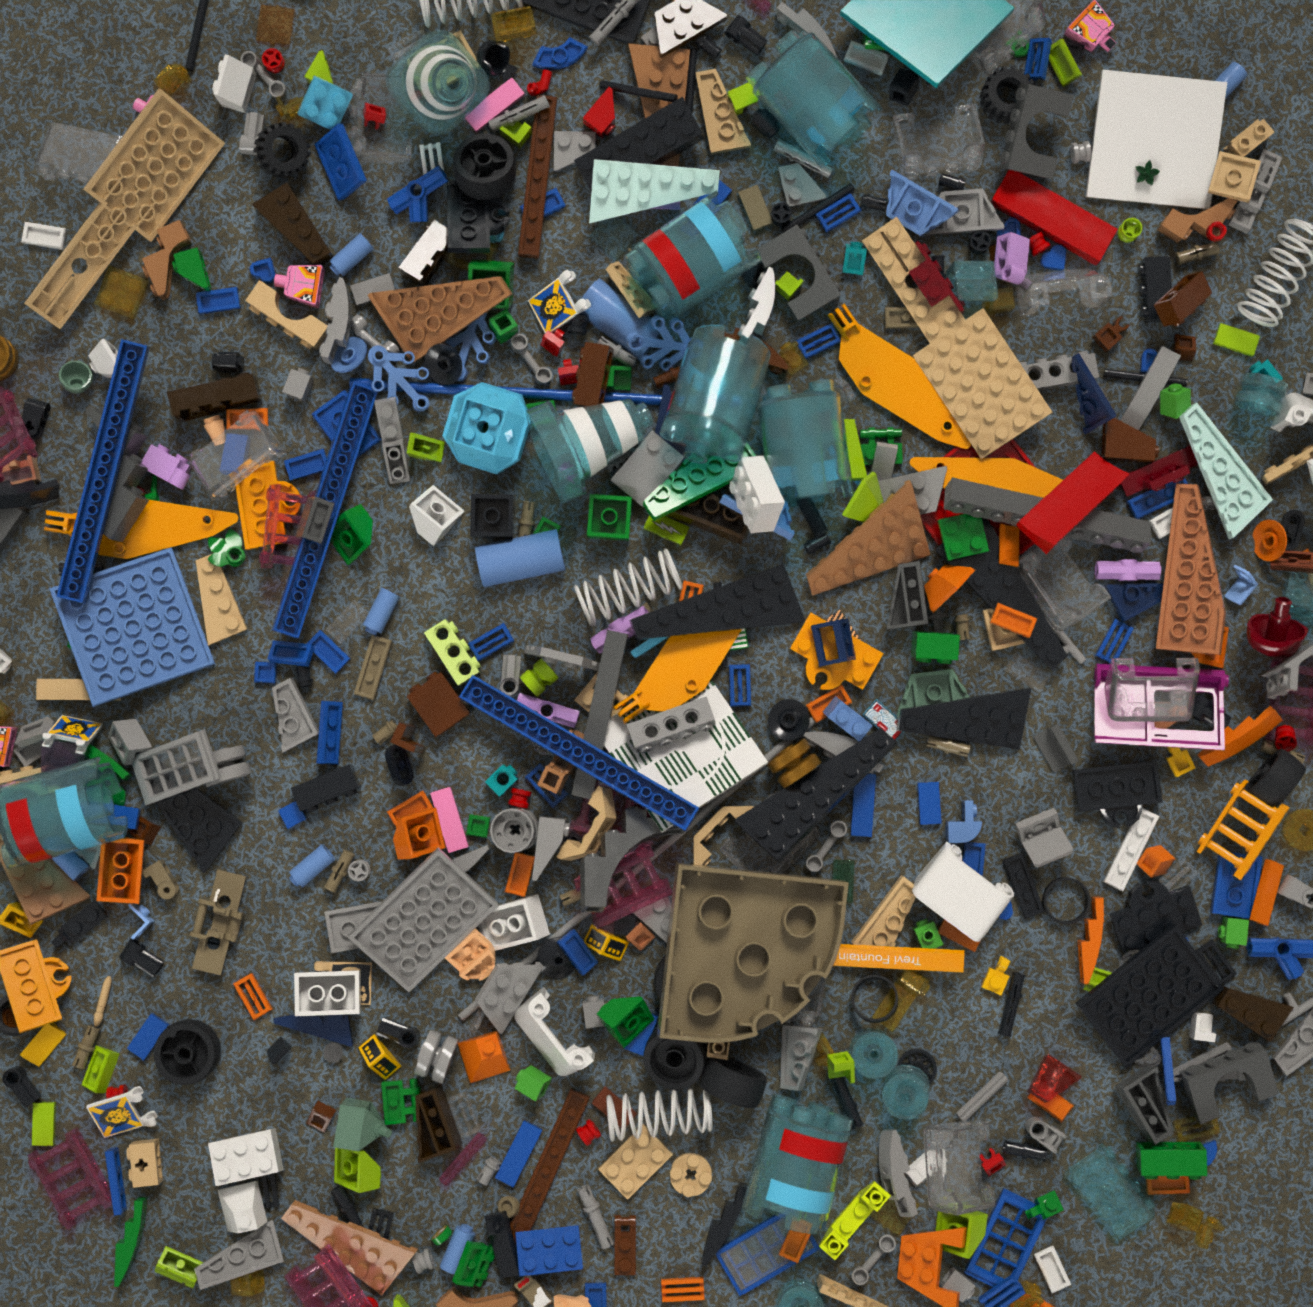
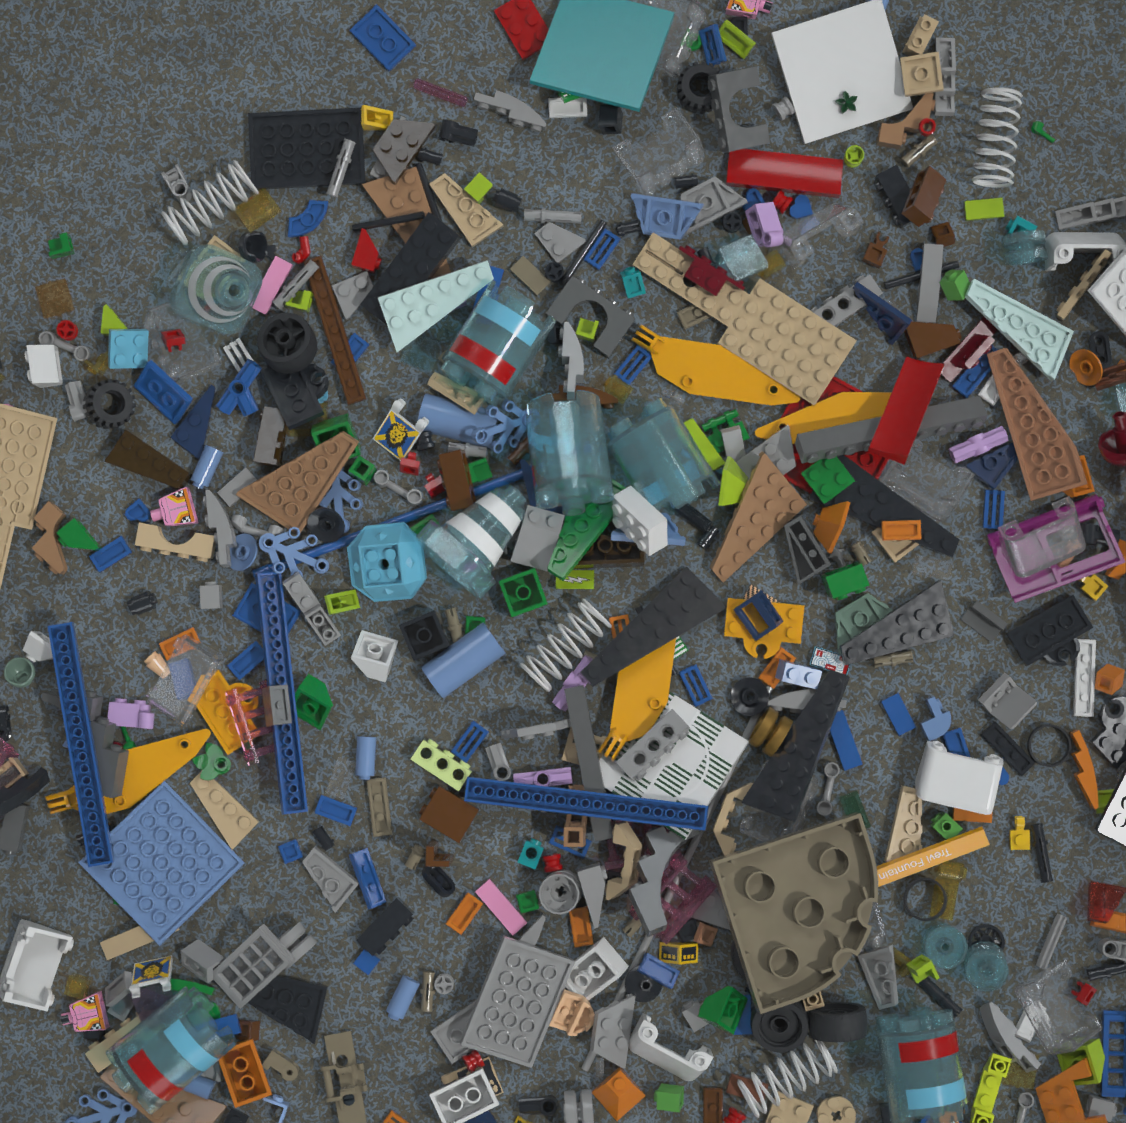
camera: 15 degrees left, 0 degrees up
clear yellow plate [94,266,149,319] -> none
dark brown wedge [167,372,262,422] -> none
blue tile [267,640,314,667] -> none
orange slope [393,807,446,859] -> none
lime wheel [520,658,559,697] -> none
medium azure tile [630,636,669,658] -> none
clear light blue brick [746,30,882,168] -> none
orange tile [999,524,1019,567] -> none
light grey piece [1054,628,1086,664] -> none
light blue bracket [1225,565,1258,605] -> none
none -> dark blue wing [171,385,216,459]
none -> red wheel [462,1050,485,1073]

